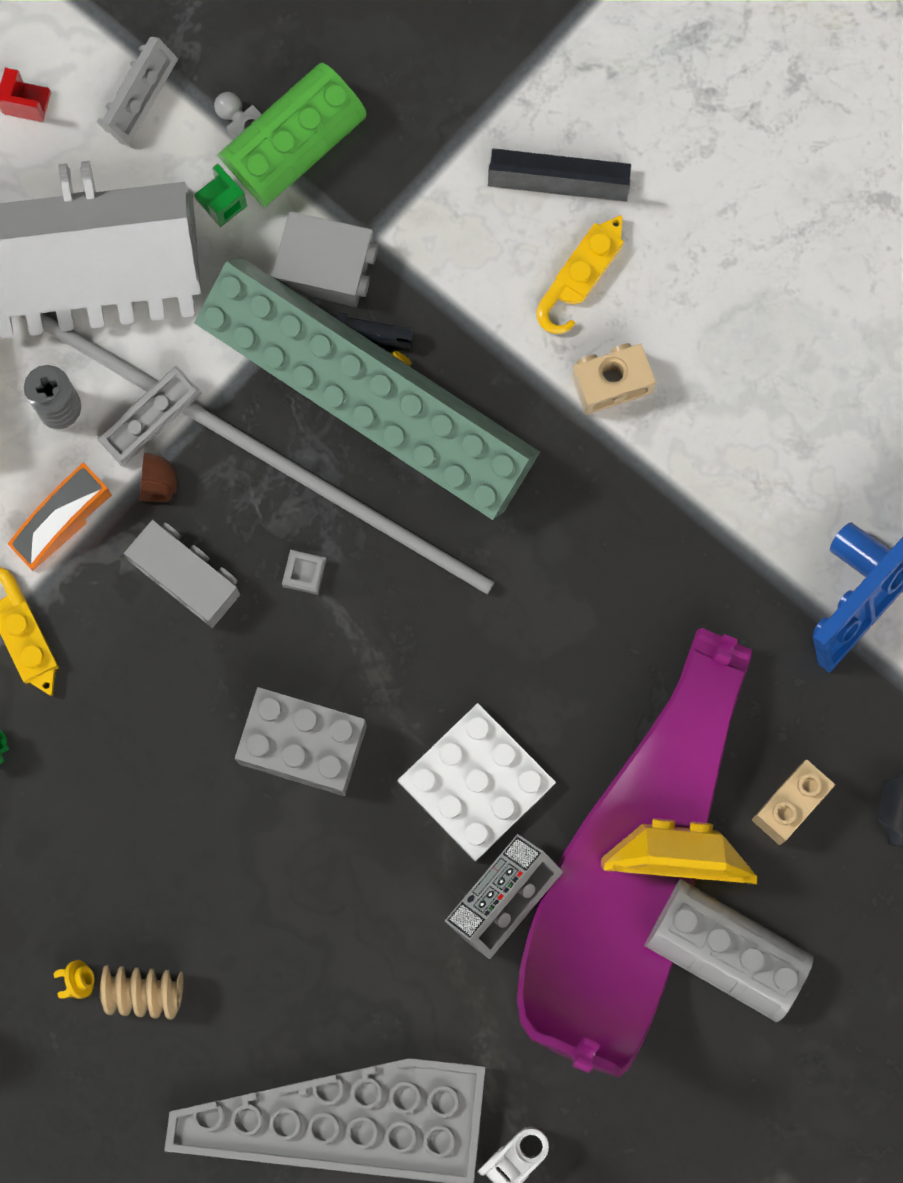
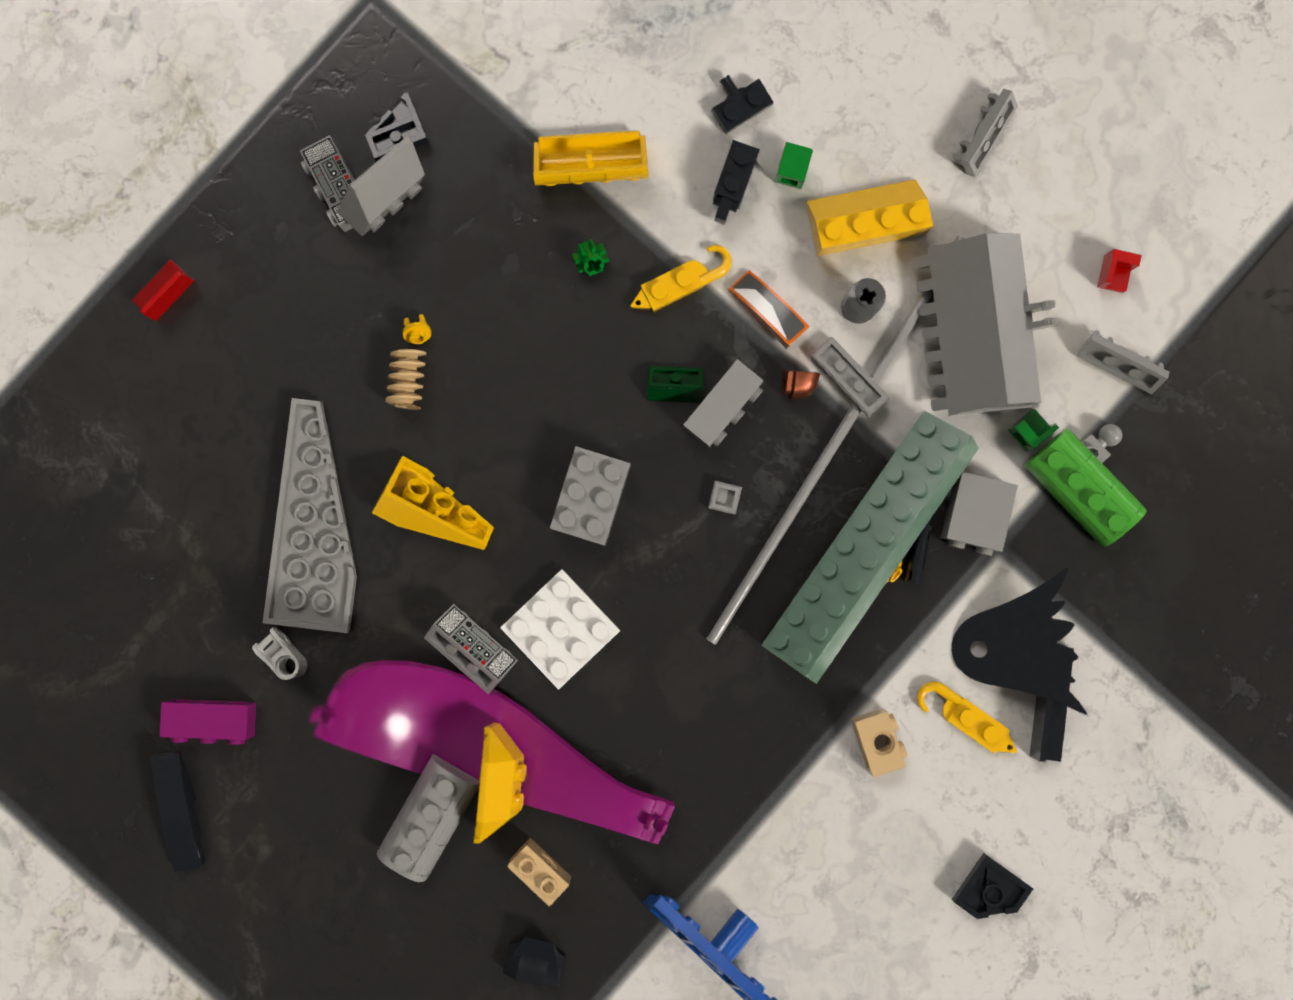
camera: 90 degrees right, 10 degrees up
none -> yellow wedge [372,456,494,550]
none -> dark green slope [647,366,704,403]
none -> black plate [951,853,1033,919]
none -> black piece [952,568,1087,715]

